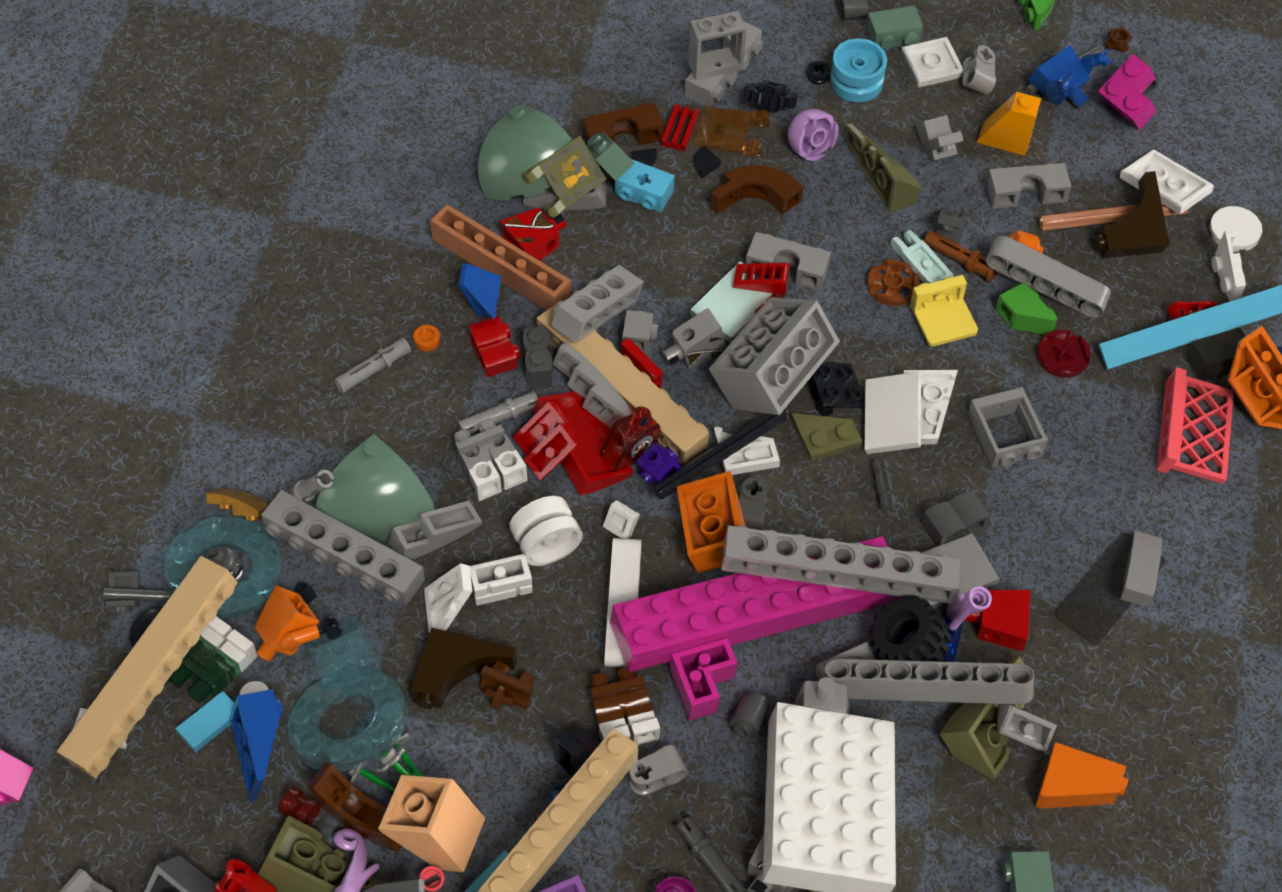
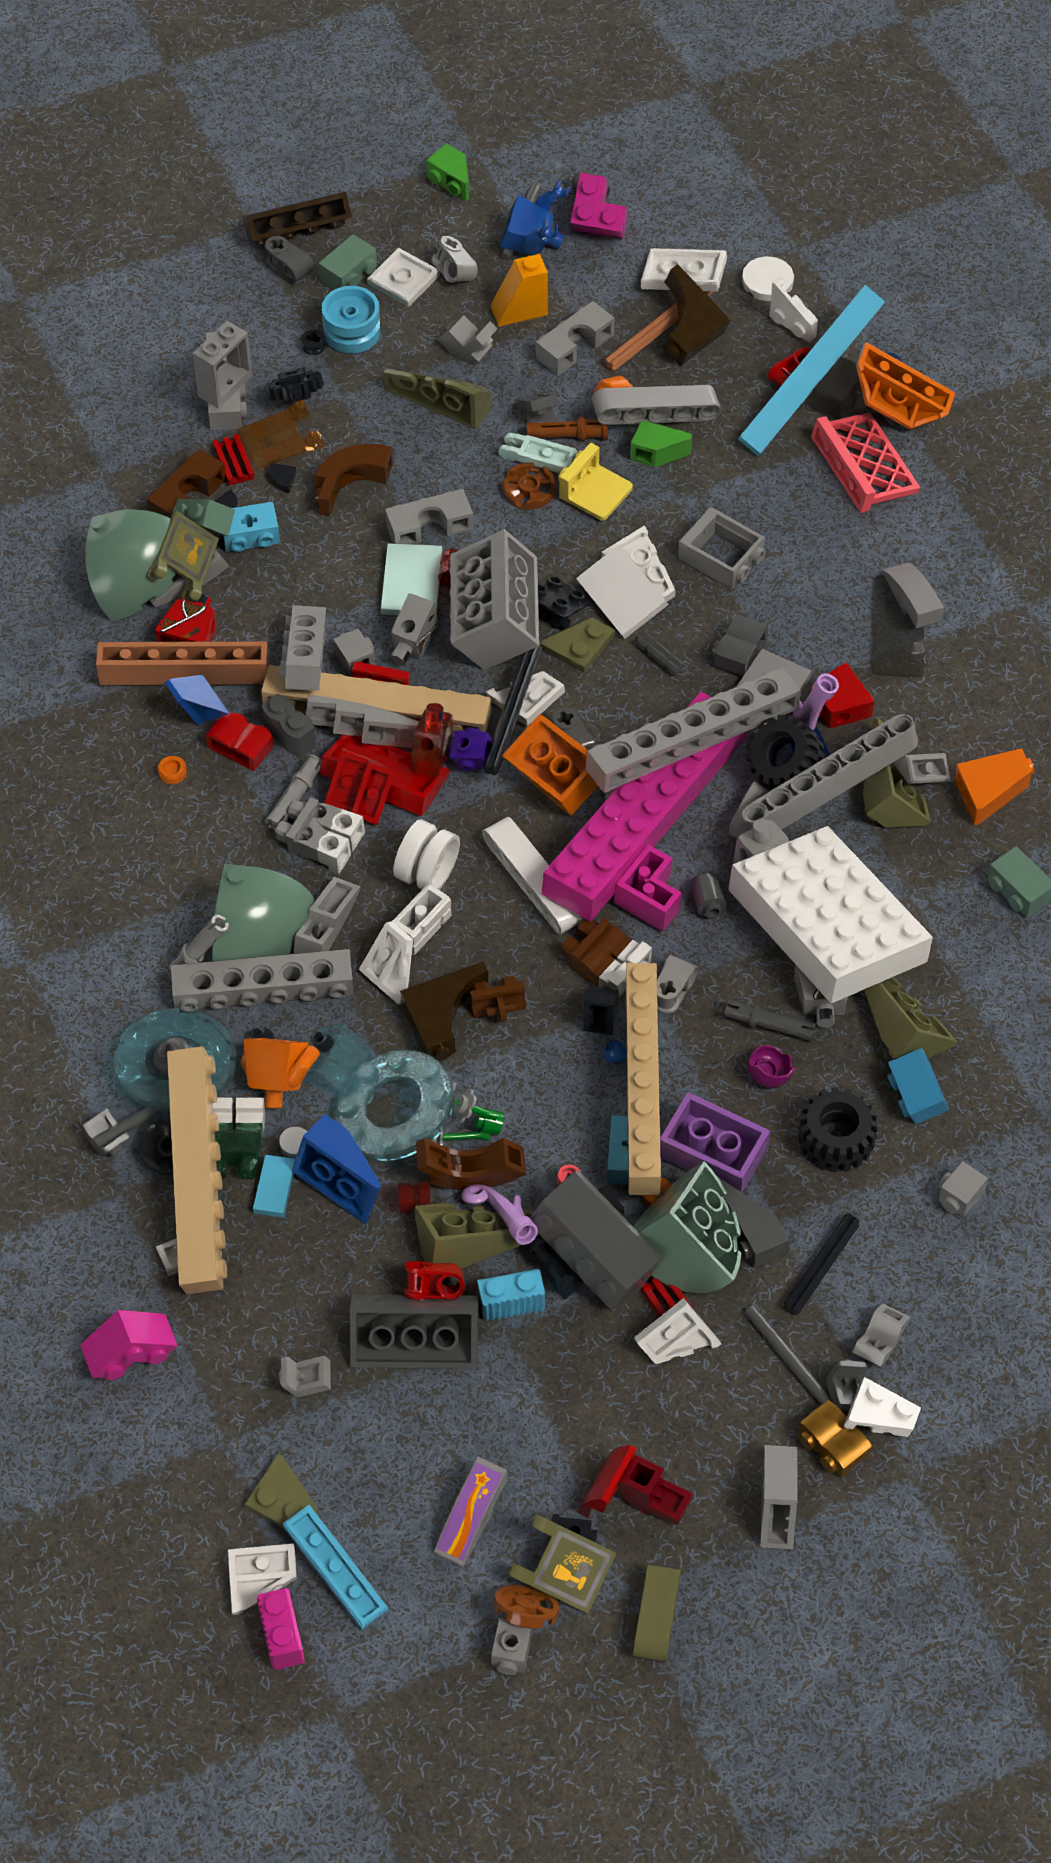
camera: 35 degrees left, 0 degrees up
pearl gold slope [206,488,269,521] -> none
light grey pin [334,337,411,394] -> none
light nougat slope [378,775,485,872] -> none
white tile [603,500,640,539] -> none
red slope [733,263,790,295] -> none
lavender cylinder [788,109,839,161] -> none
dark red tile [1036,330,1091,378] -> none
reddish brown plate [1105,28,1132,52] -> none

